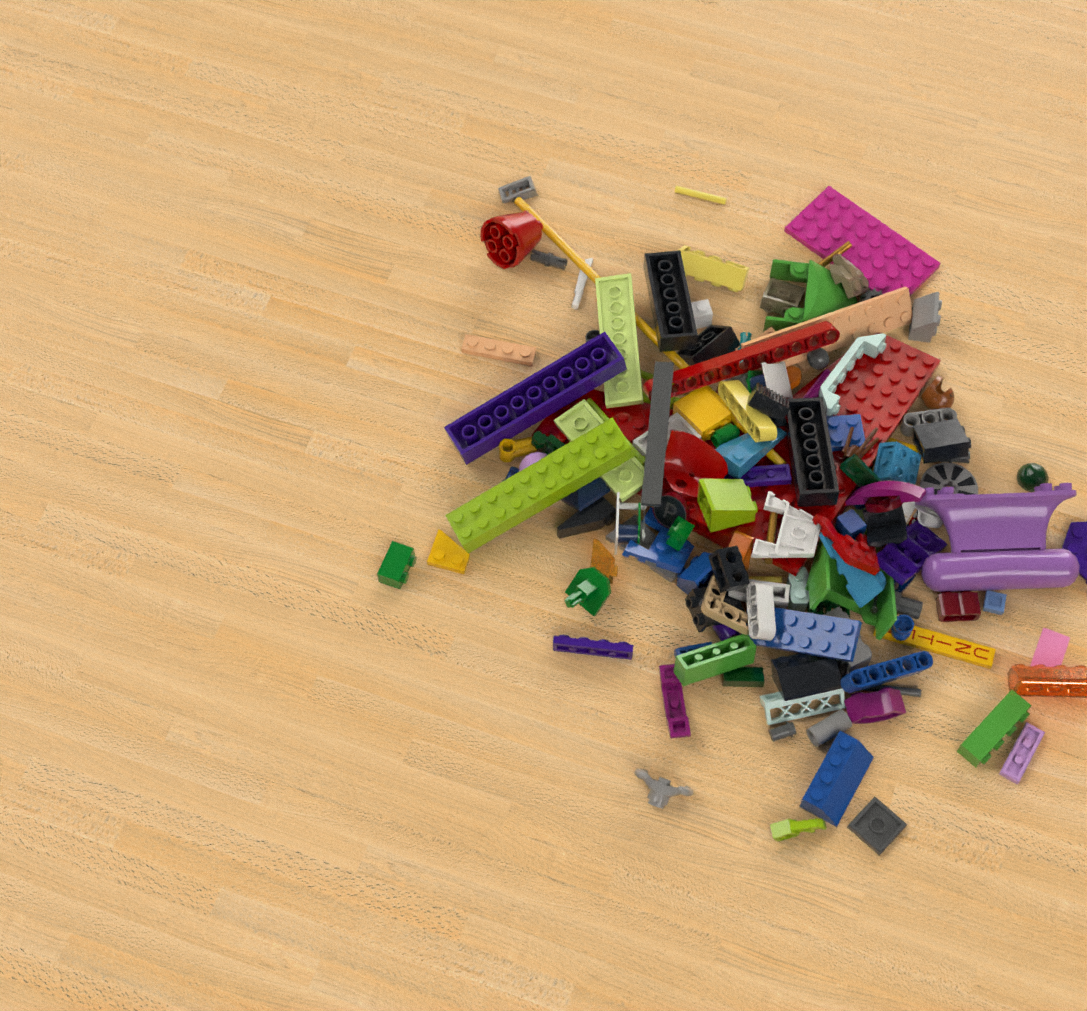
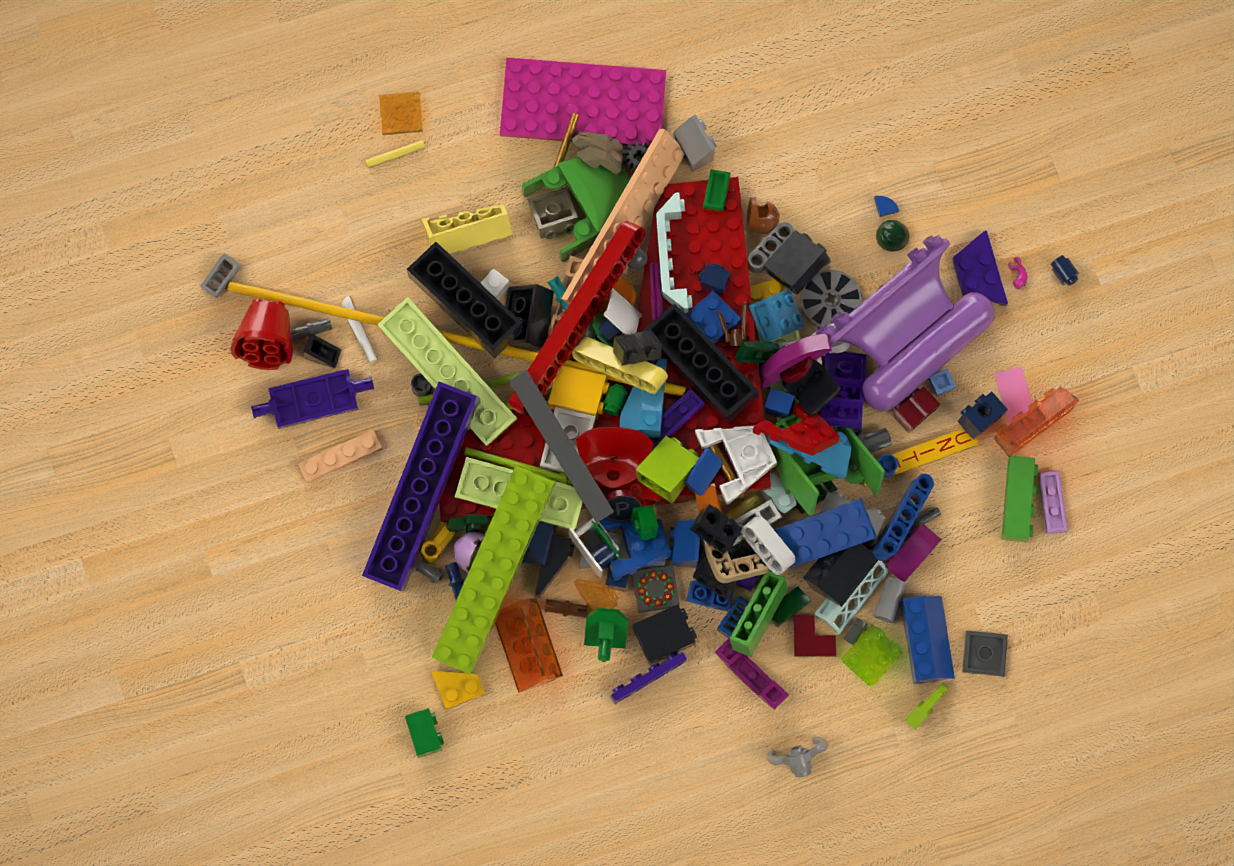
camera: 45 degrees left, 15 degrees up
none -> dark purple plate [251,369,374,429]
none -> black slope [303,334,342,368]
none -> clear yellow tile [379,92,423,135]
none -> dark grey pin [416,560,444,583]
none -> clear orange slope [495,598,563,693]
none -> reddish brown pin [545,599,588,618]
none -> dark blue brick [605,566,629,592]
none -> tile [632,565,680,613]
none -> black brick [632,604,697,665]
none -> blue slope [685,448,723,496]
none -> blue slope [686,581,734,612]
none -> dark blue brick [698,263,731,296]
none -> green tile [703,169,731,212]
none -> dark red tile [793,615,836,657]
none -> clear neon green bracket [842,625,903,686]
none -> blue tile [874,196,899,217]
none -> dark blue brick [957,391,1008,440]

